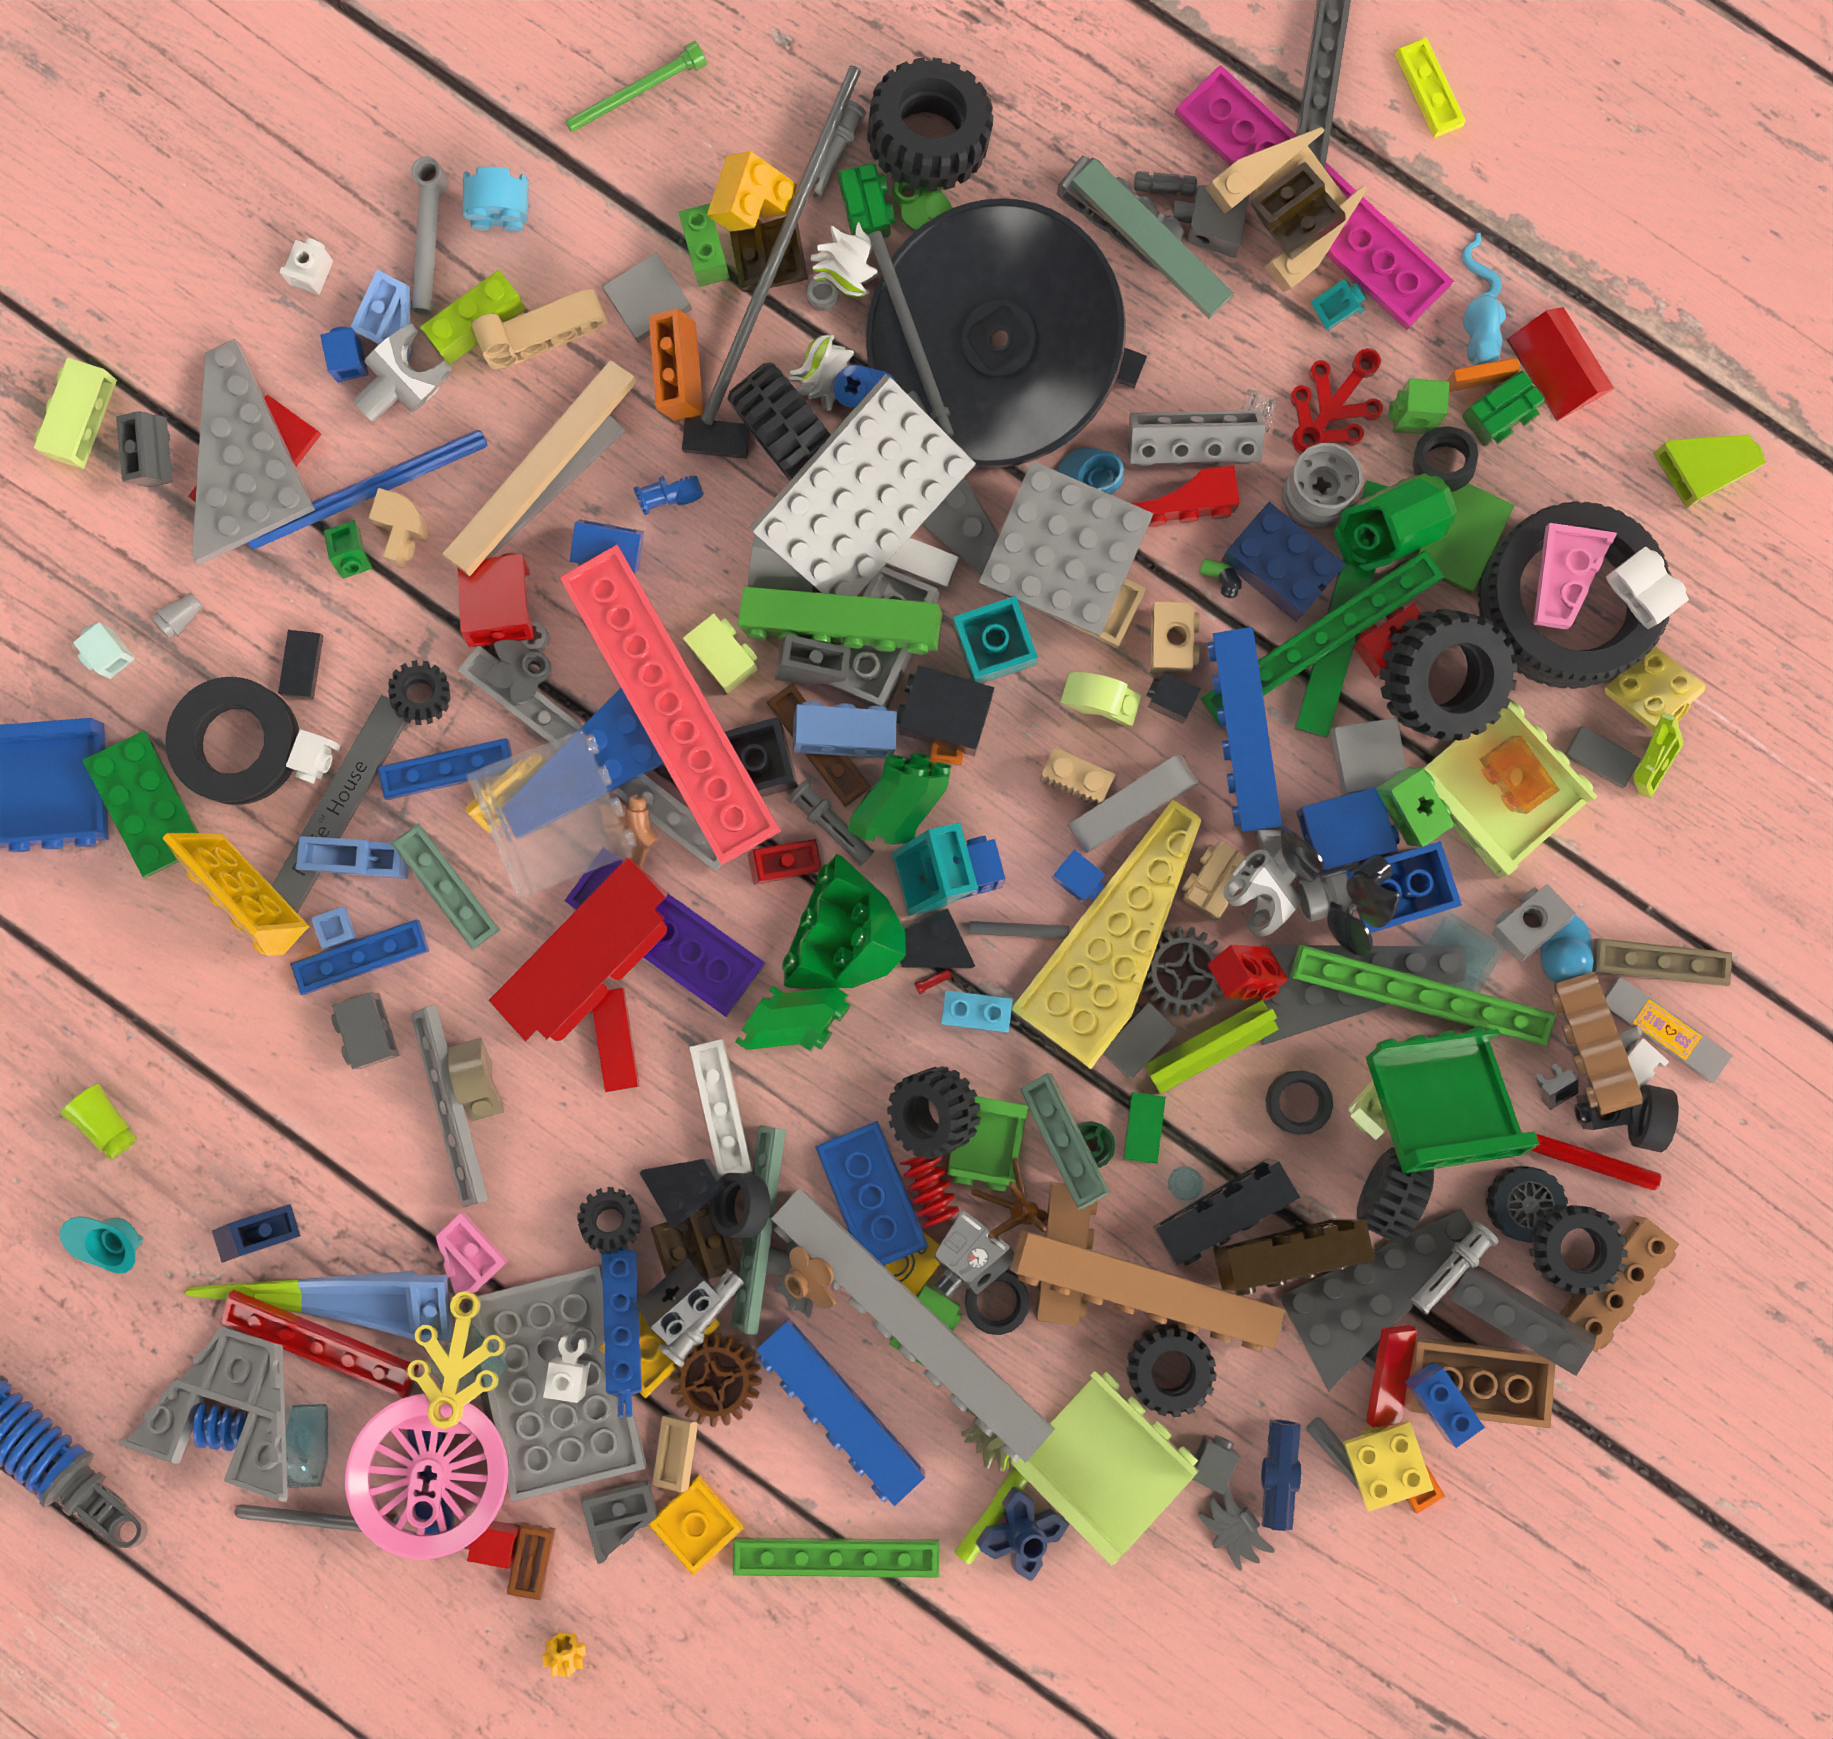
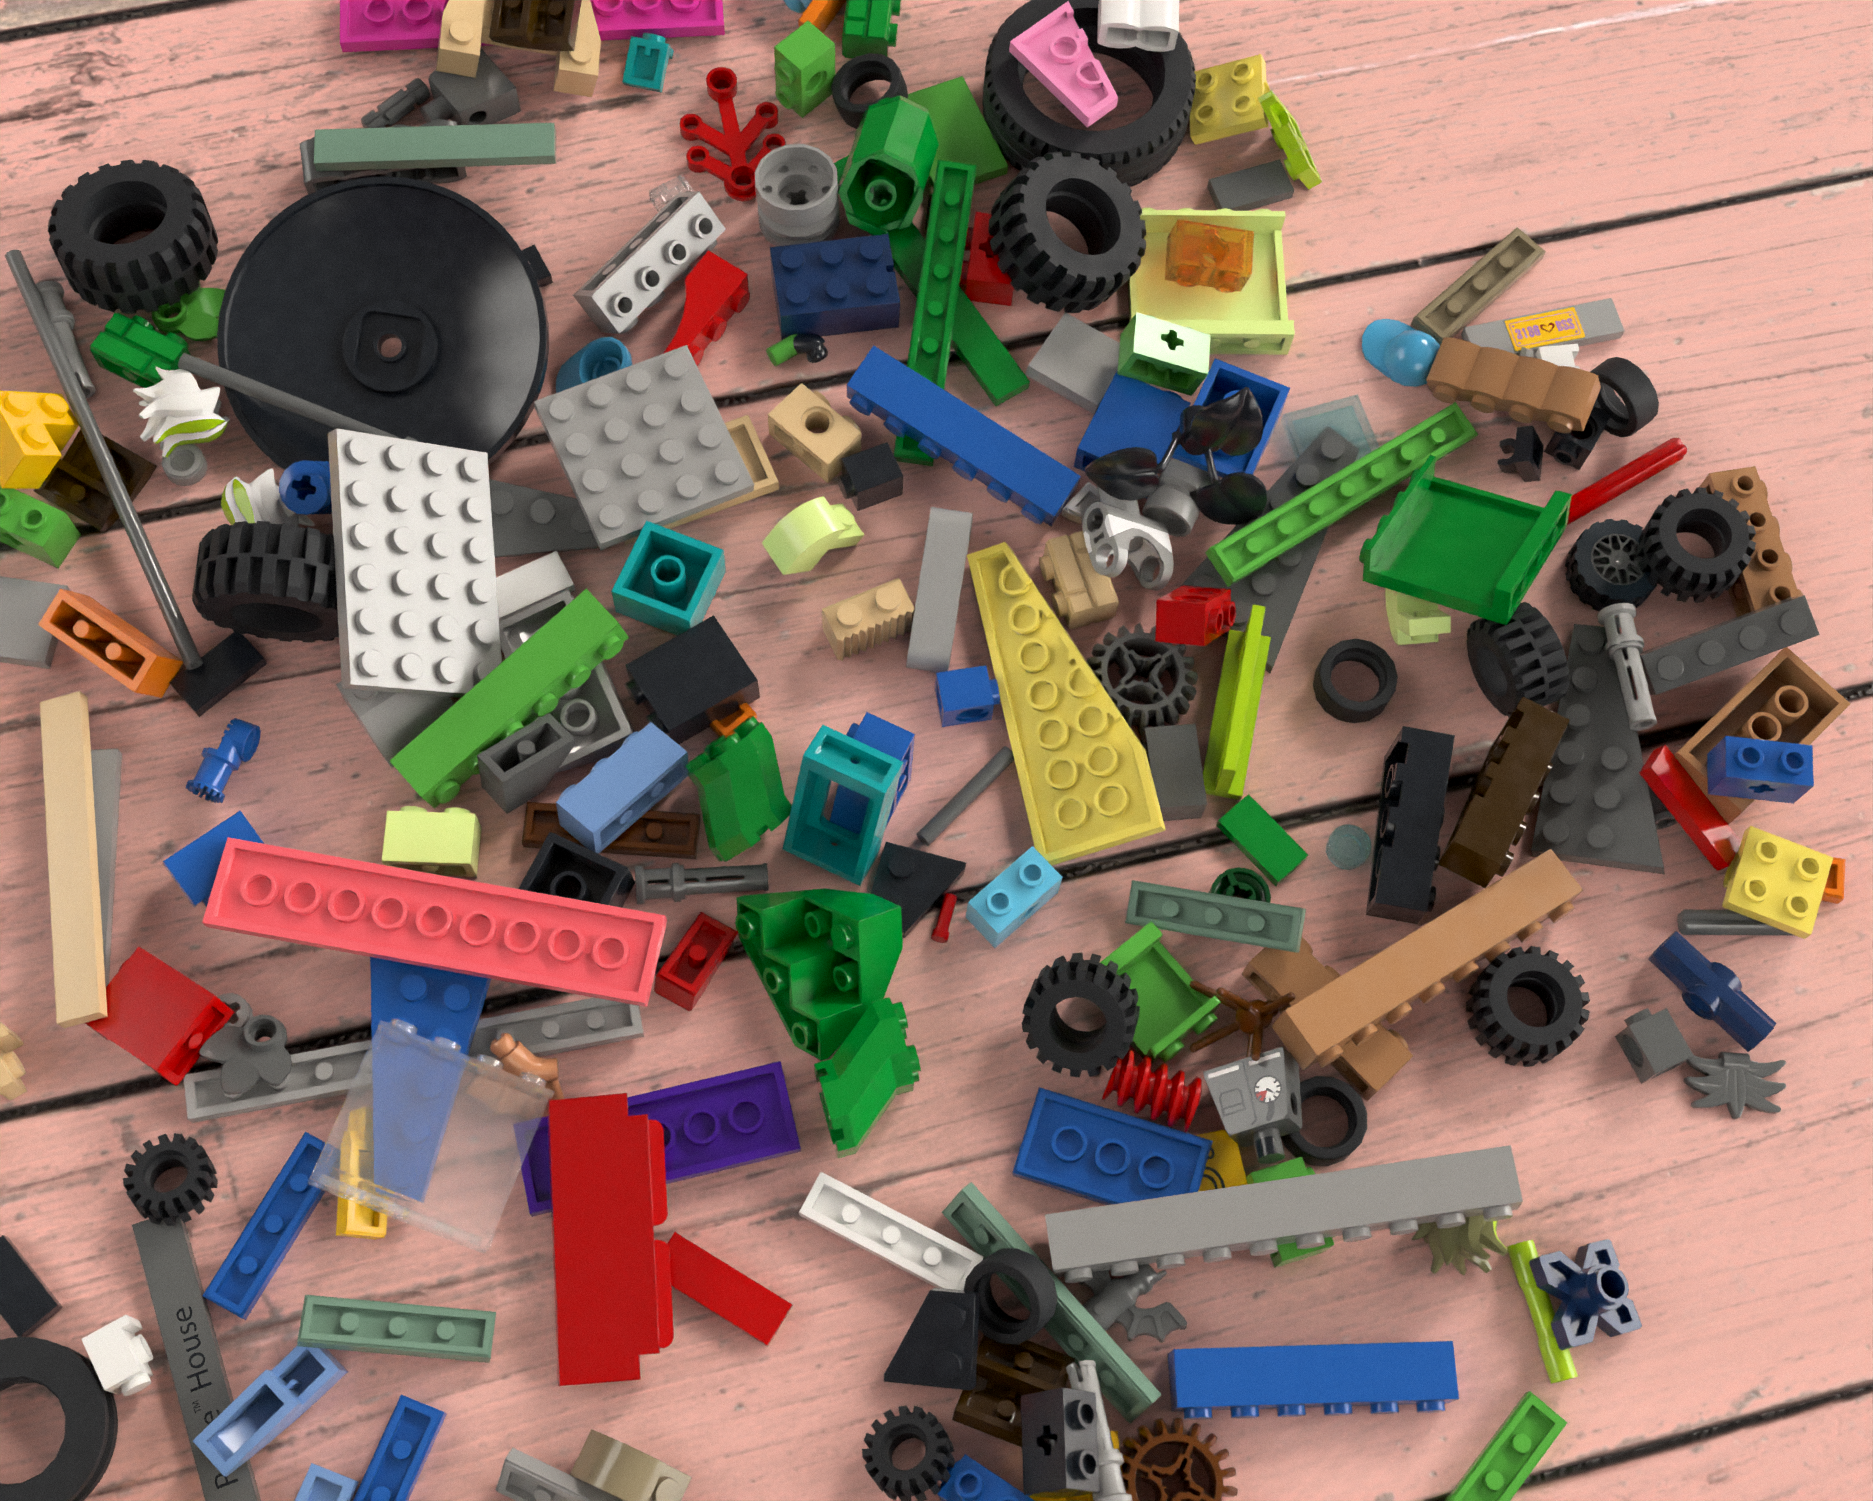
camera: 60 degrees left, 15 degrees down
medium nougat plate [784,1246,836,1308] -> none
yellowish green panel [1011,1371,1199,1566] -> none
light grey brick [1492,884,1576,964] -> none

